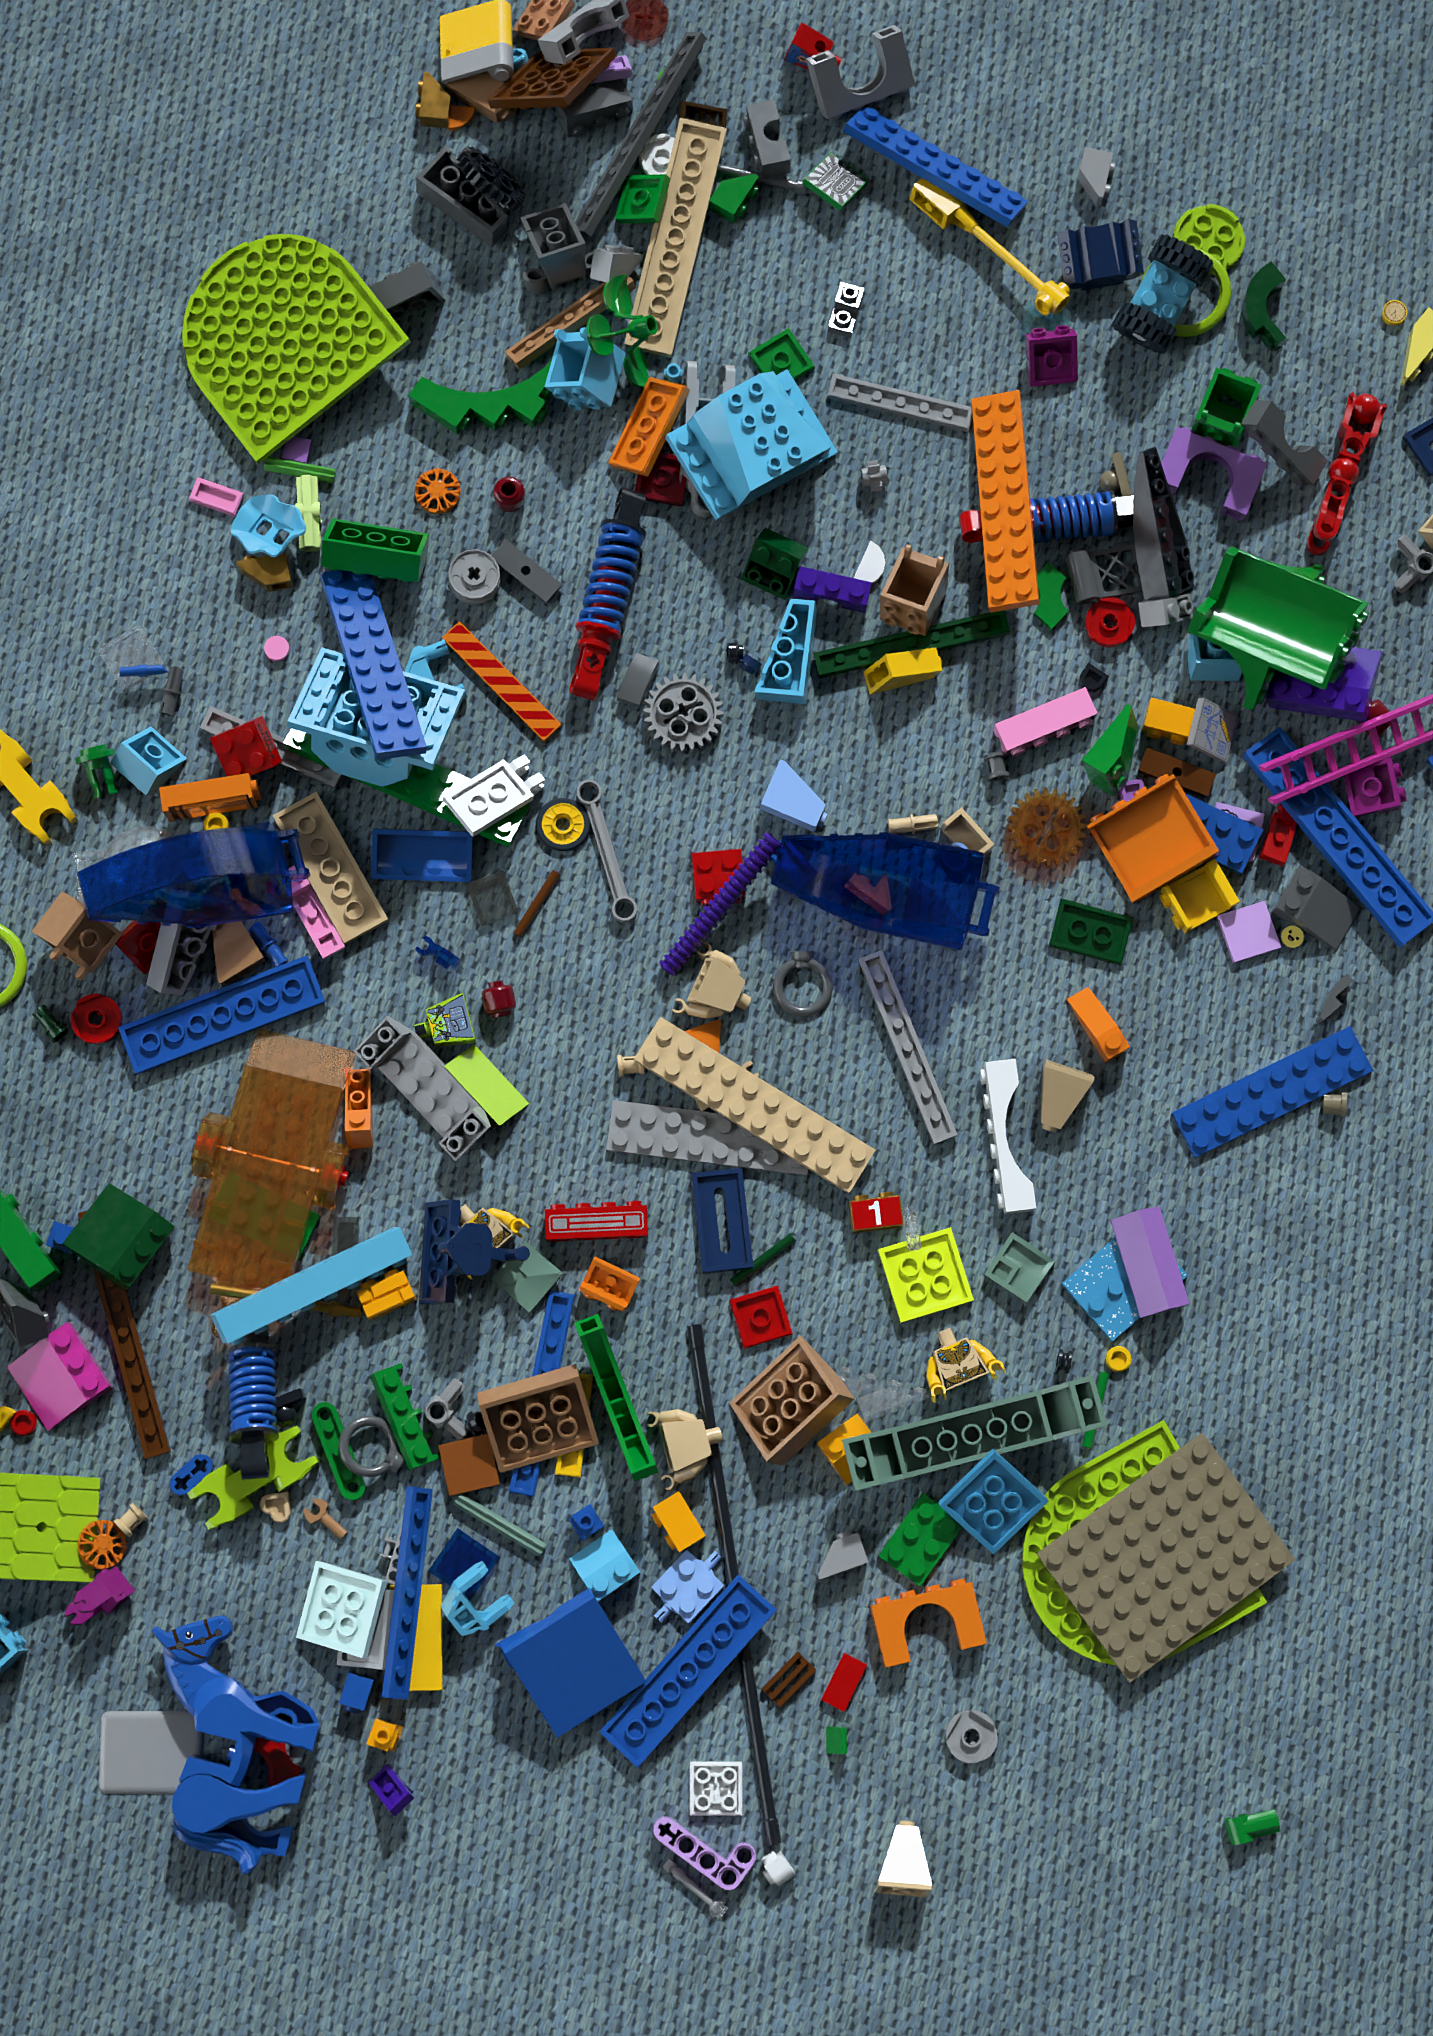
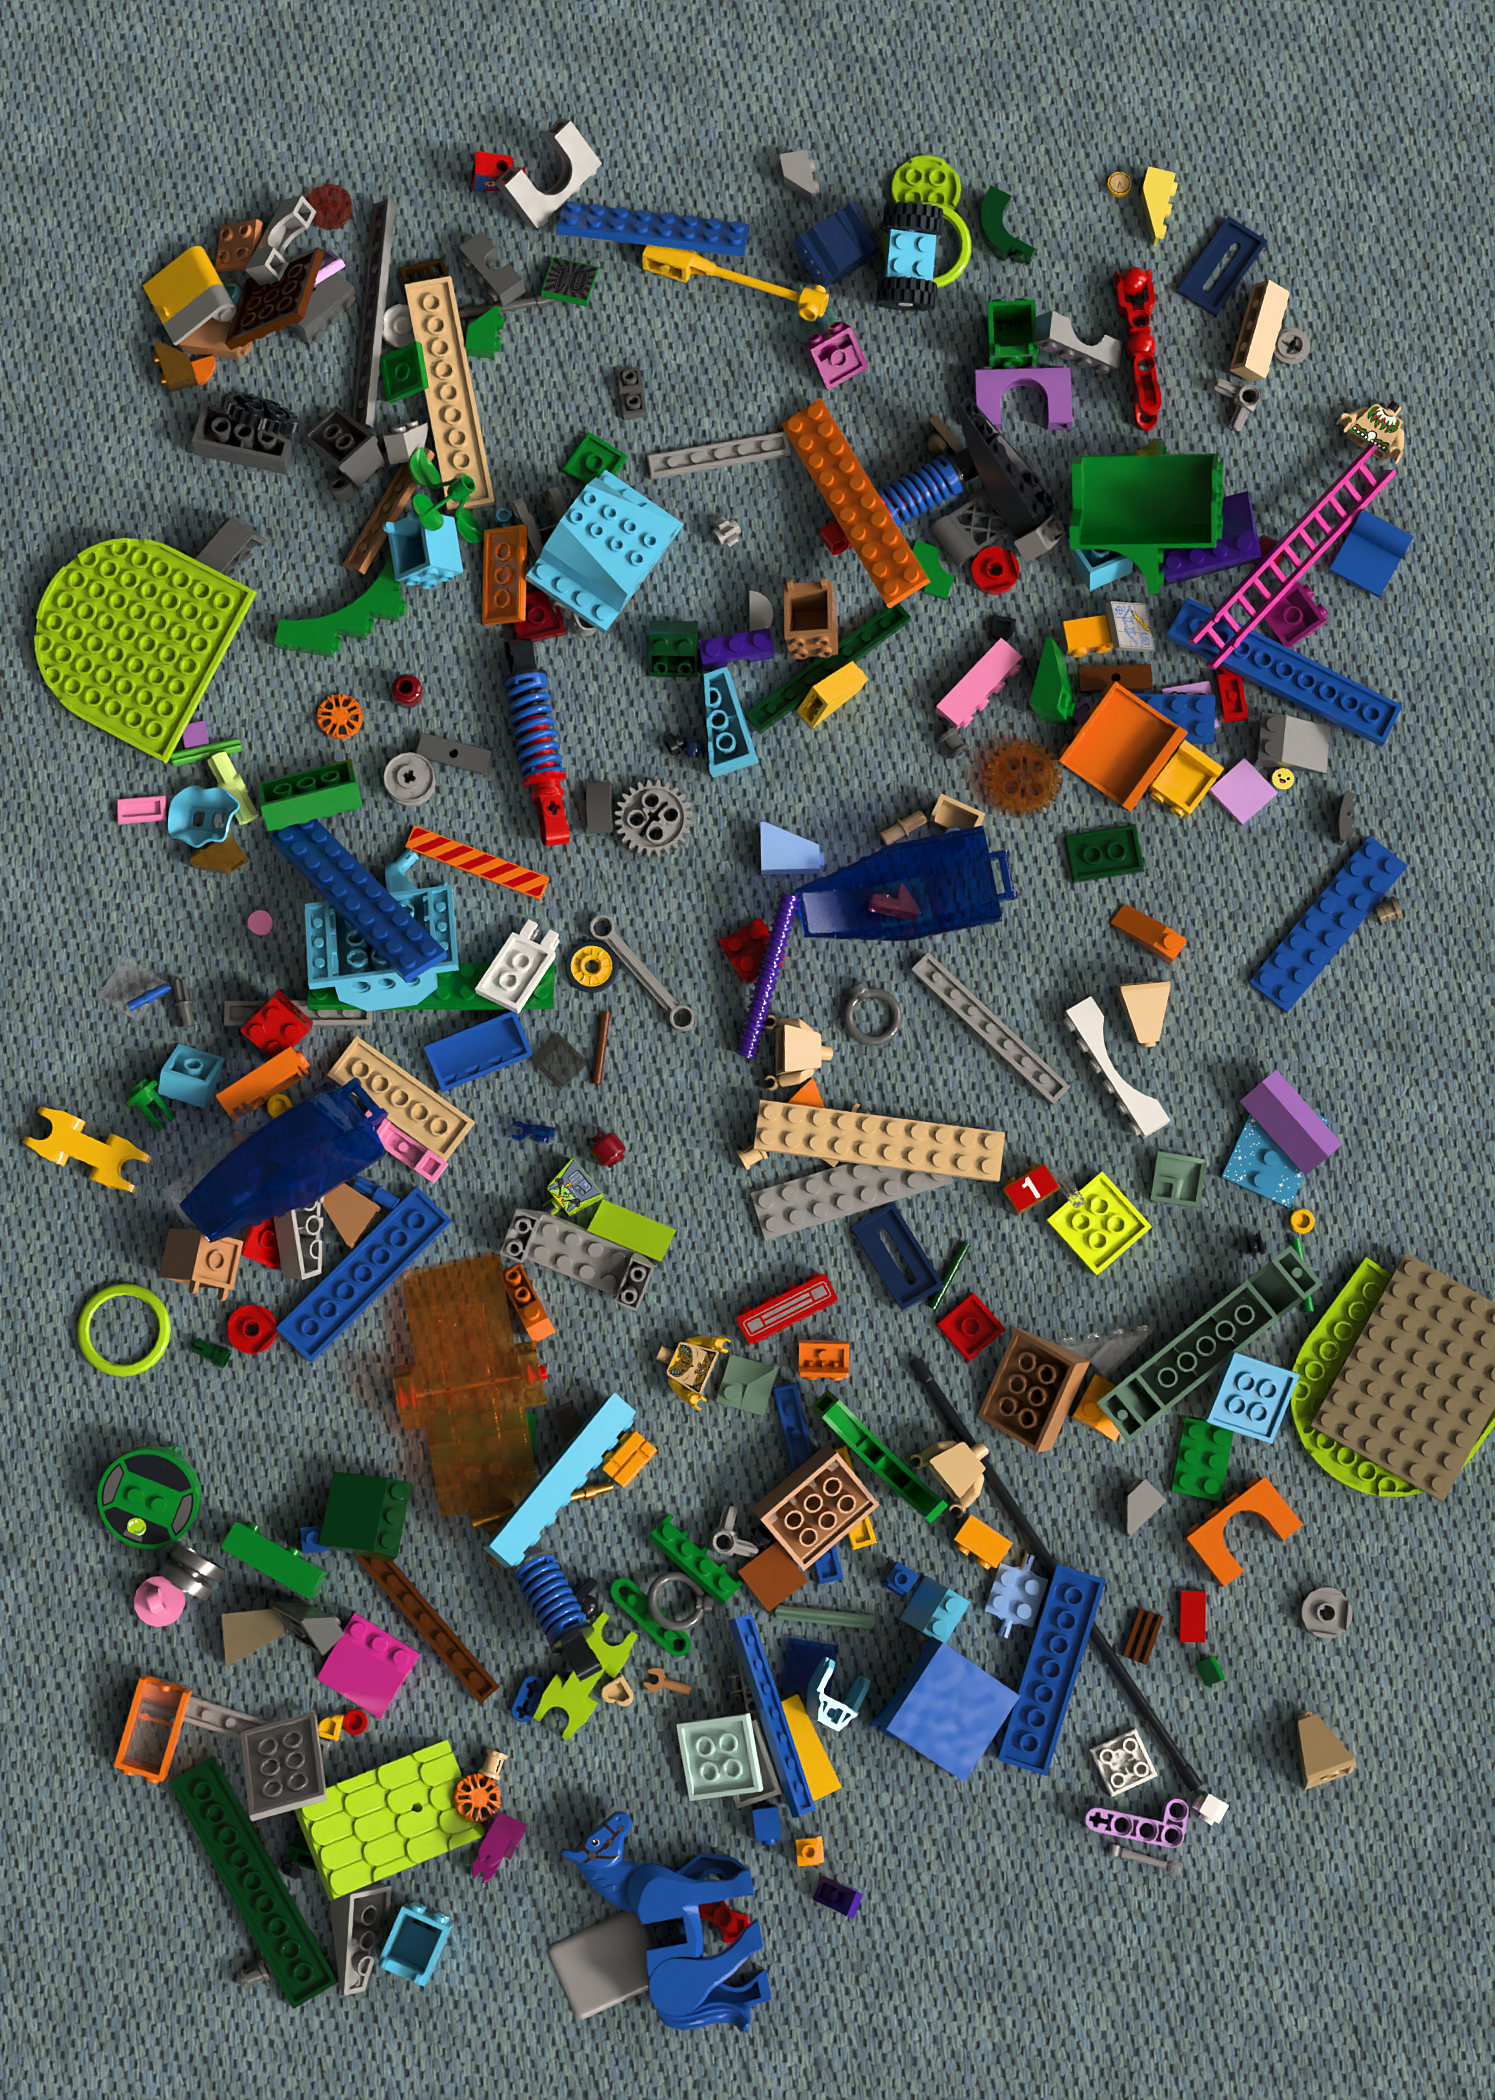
camera: 20 degrees left, 0 degrees up
dark blue plate [419,1199,530,1305] -> none
torso [926,1328,1006,1403] -> none

